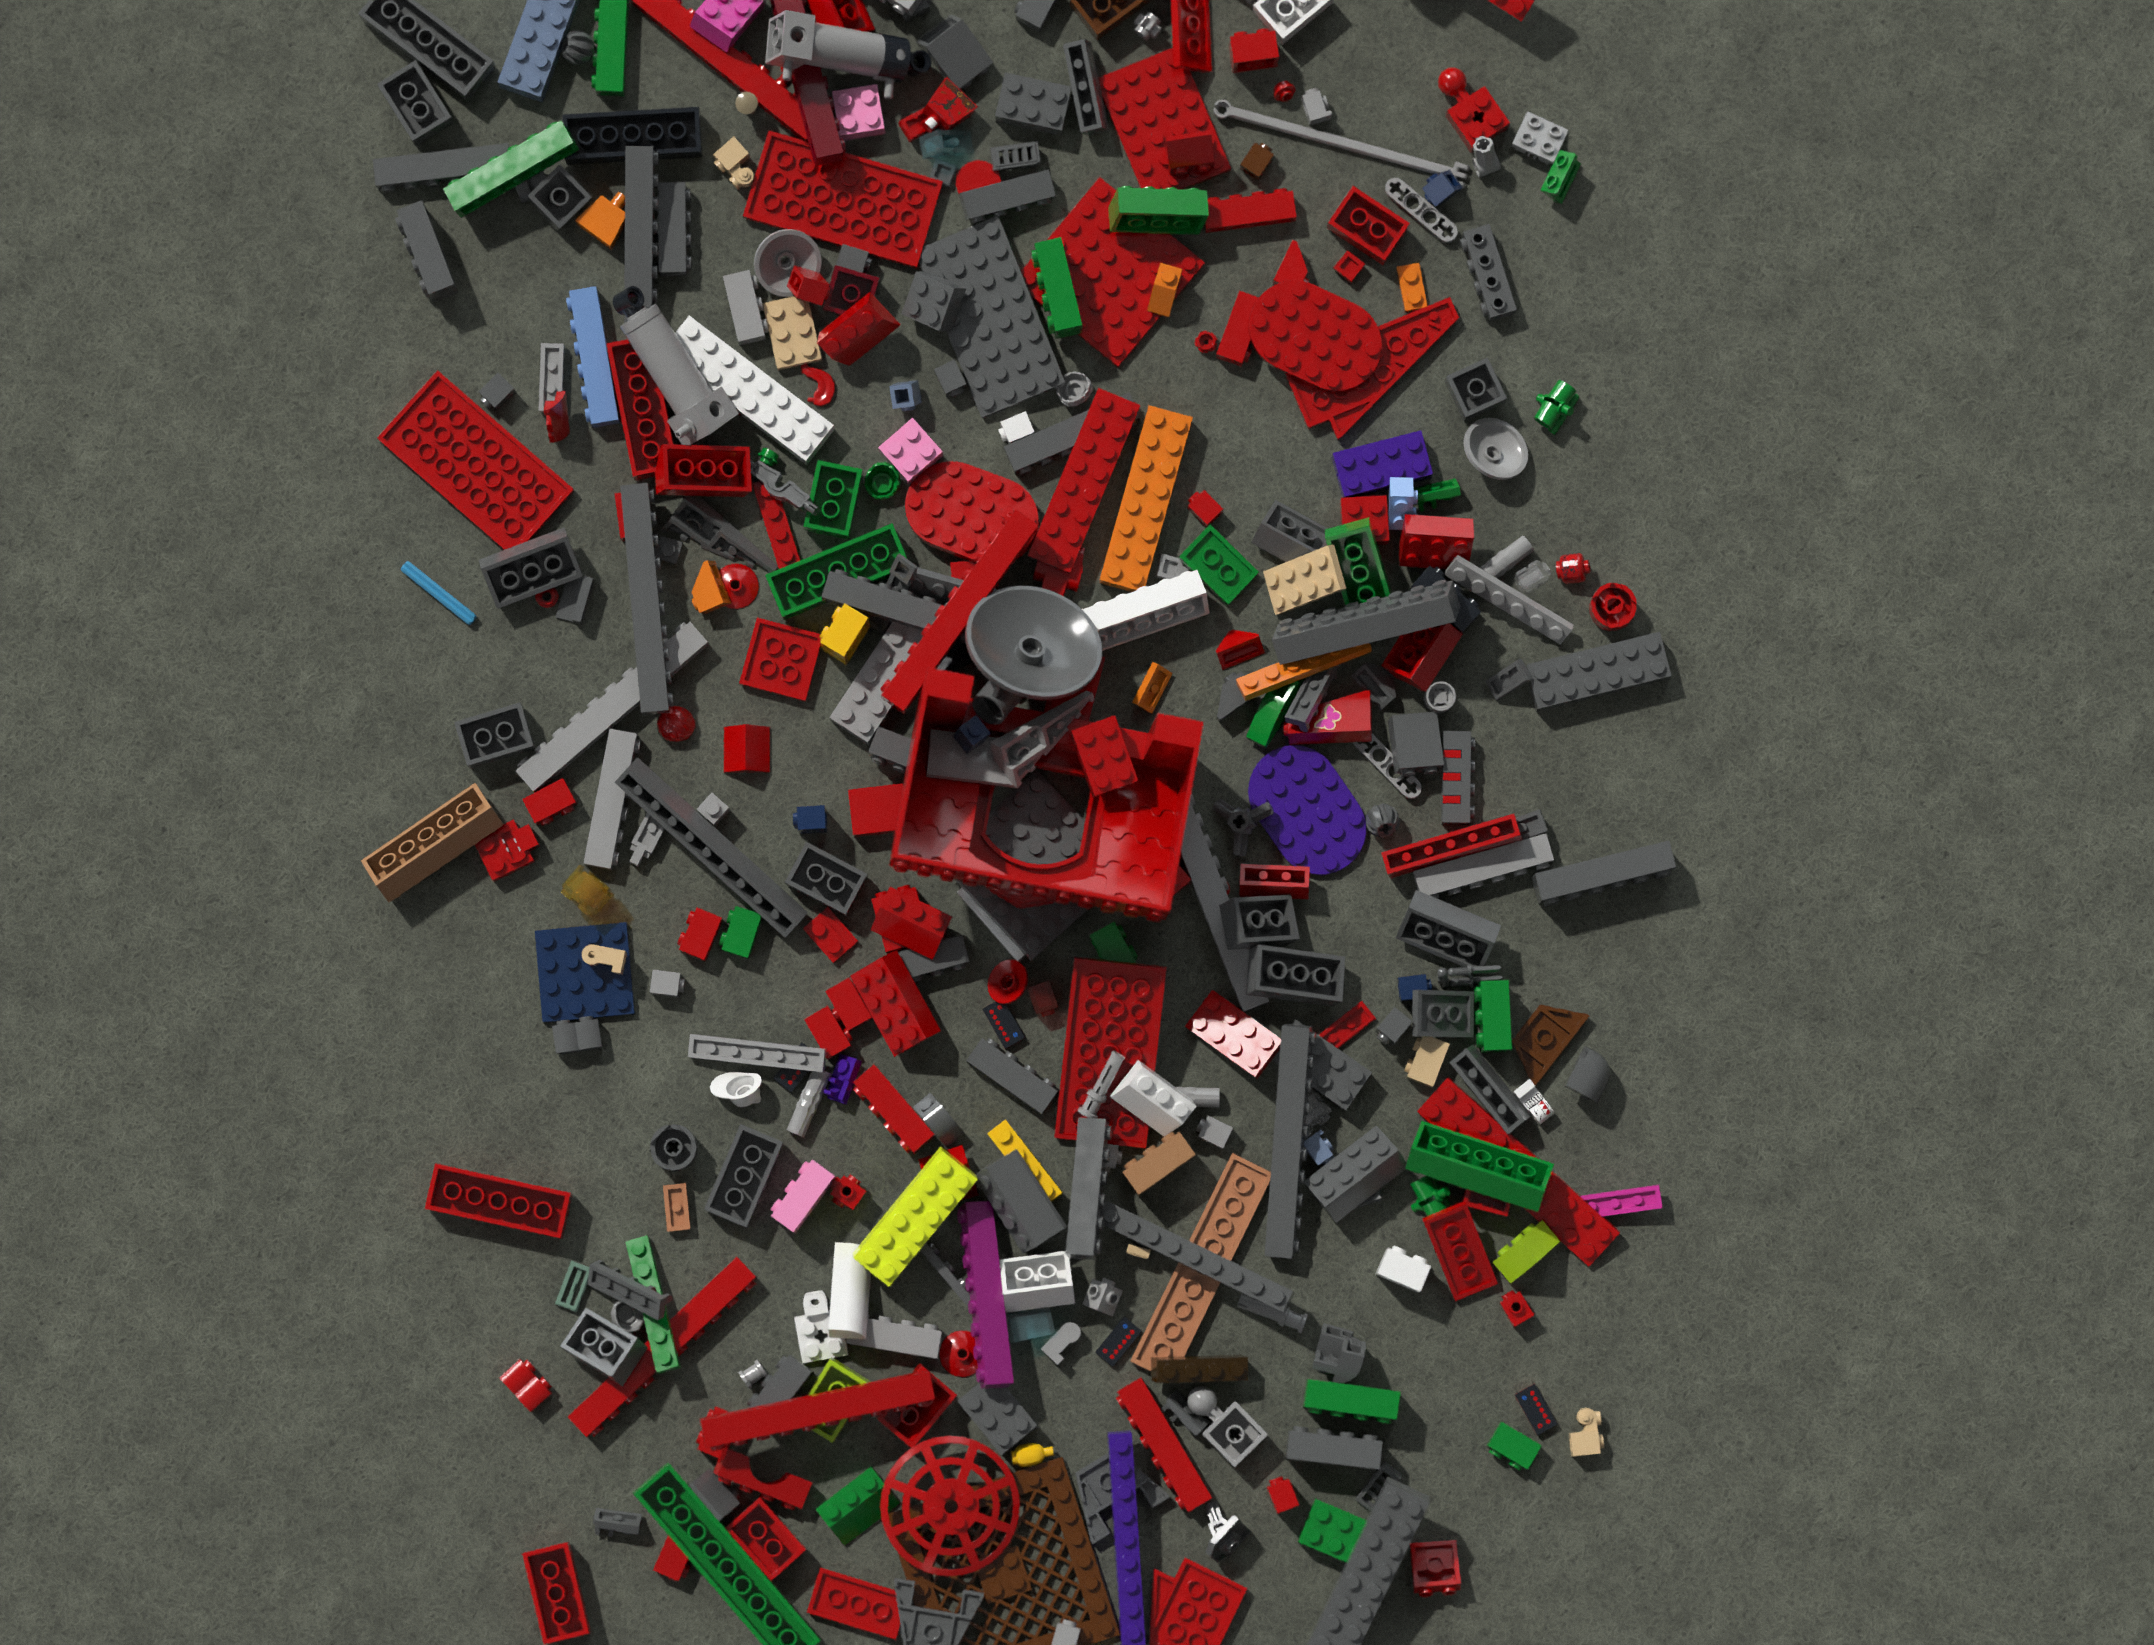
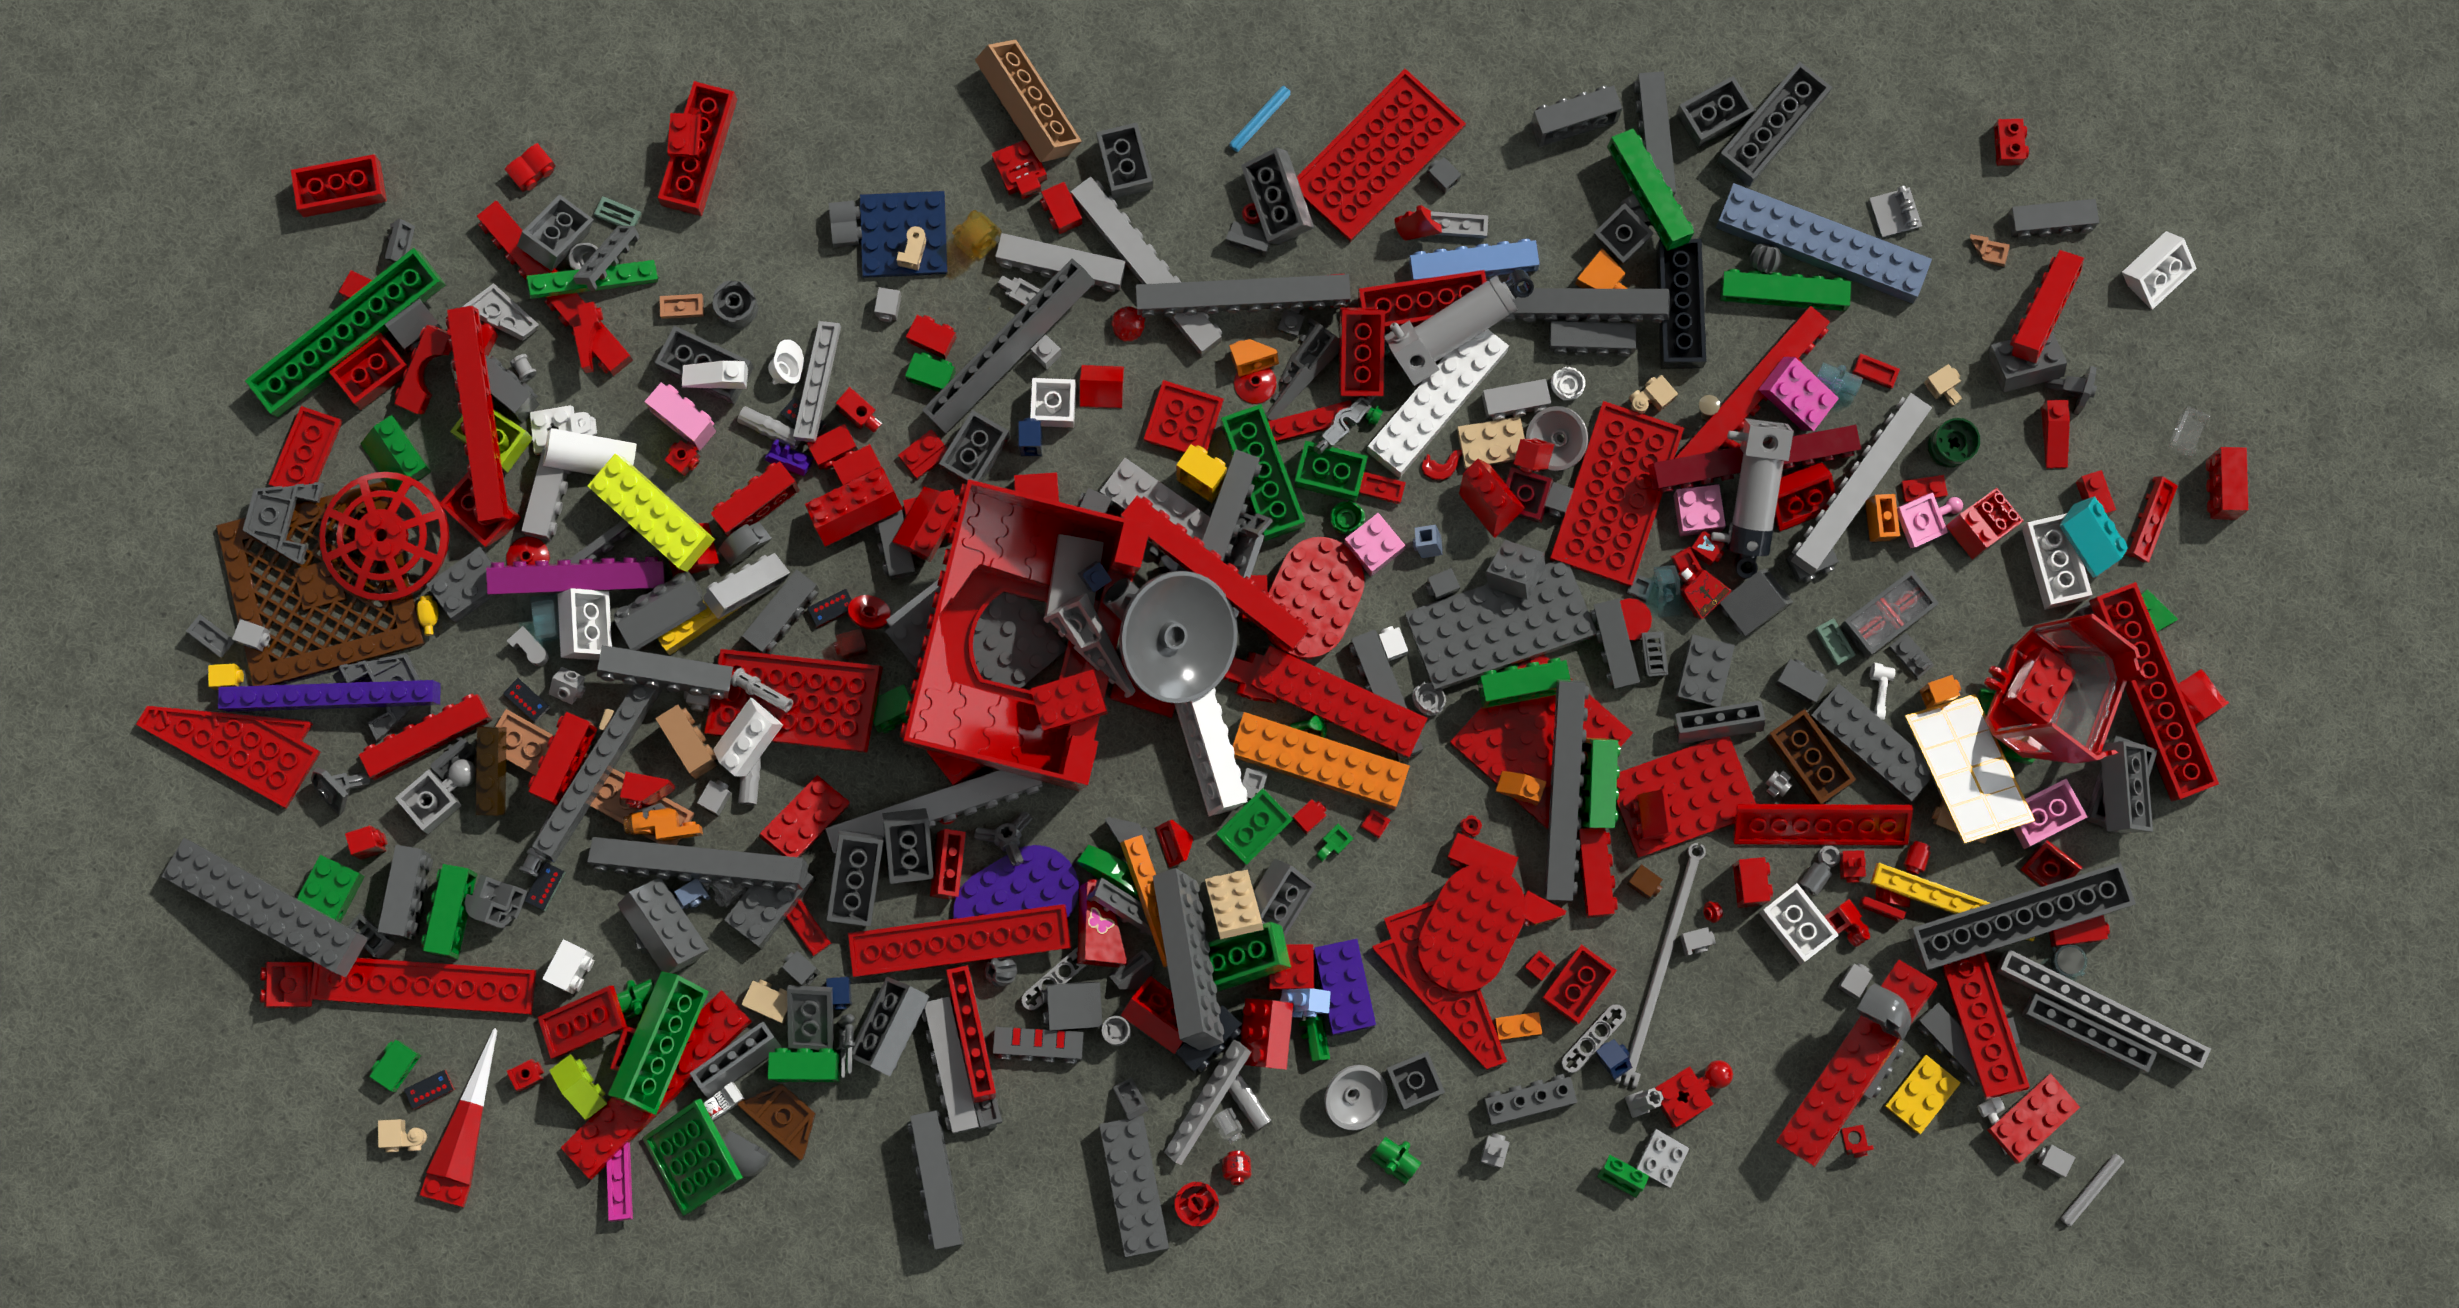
camera: 90 degrees right, 5 degrees down
orange plate [1132,662,1173,714] -> none
none -> red plate [310,958,536,1015]
none -> red plate [420,1028,497,1208]
none -> light grey wing [462,283,539,341]
none -> black tile [525,862,566,911]
none -> red brick [528,712,598,807]
none -> red slope [573,302,604,373]
none -> red slope [620,771,675,810]
none -> orange plate [623,803,703,842]
none -> green plate [642,1099,743,1216]
none -> red plate [667,113,702,157]
none -> white slope [682,361,748,389]
none -> light grey brick [703,553,790,619]
none -> red torso [835,387,882,433]
none -> red plate [848,904,1071,977]
none -> white brick [1030,378,1076,428]
none -> green plant [1290,715,1327,738]
none -> green plate [1316,824,1354,862]
none -> red plate [1359,472,1406,504]
none -> red tile [1361,809,1391,839]
none -> light grey brick [1480,1133,1510,1169]
none -> dark grey brick [1544,679,1589,901]
none -> white hair [1551,367,1585,400]
none -> red brick [1691,530,1725,566]

